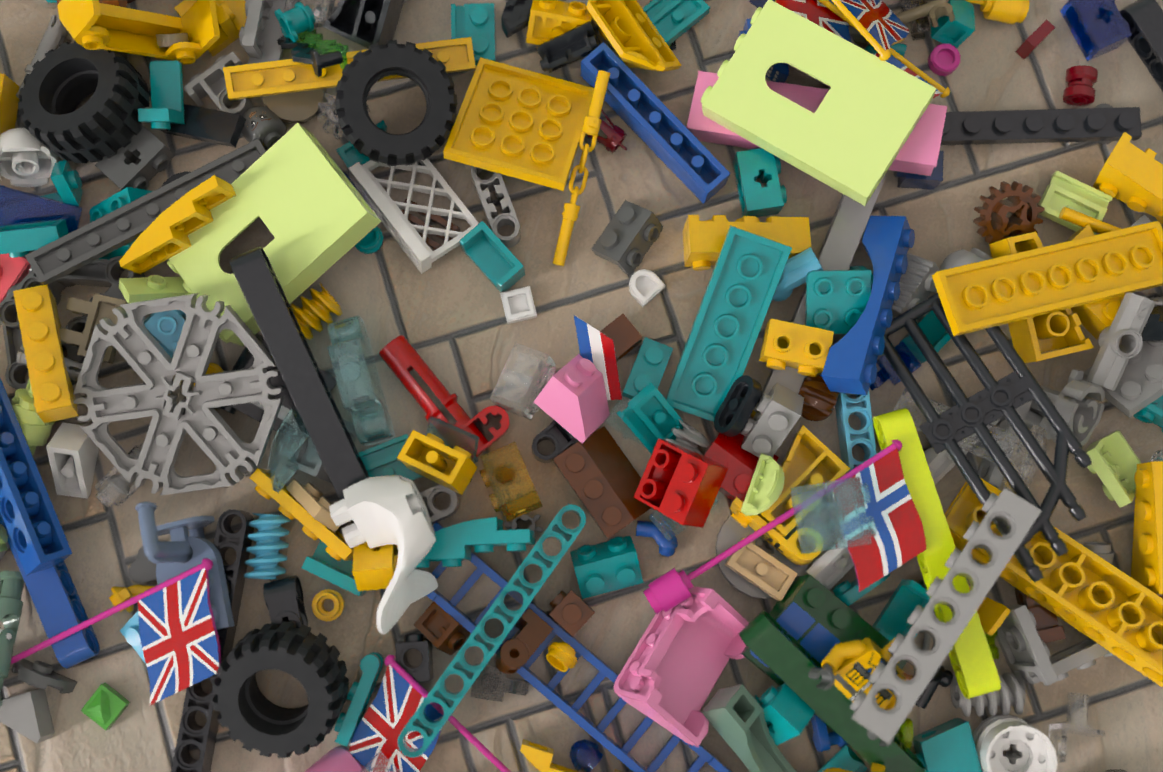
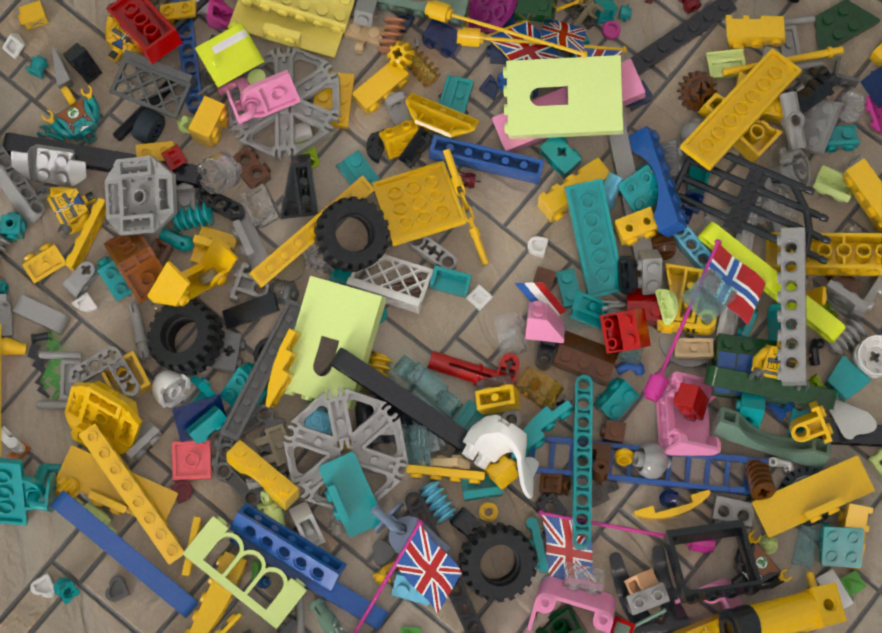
camera: 30 degrees left, 5 degrees down
yellowish green plate [118,275,189,303] -> none
teal bracket [138,61,185,130] -> none
teal brick [274,2,316,42] -> none
piece [277,29,349,77] -> none
dark grey bracket [591,200,663,276] -> none
none -> teal bracket [318,452,381,537]
none -> dark blue tile [479,74,497,101]
none -> teal plate [618,4,632,22]
none -> light grey plant [633,442,671,479]
none -> red brick [674,382,709,422]

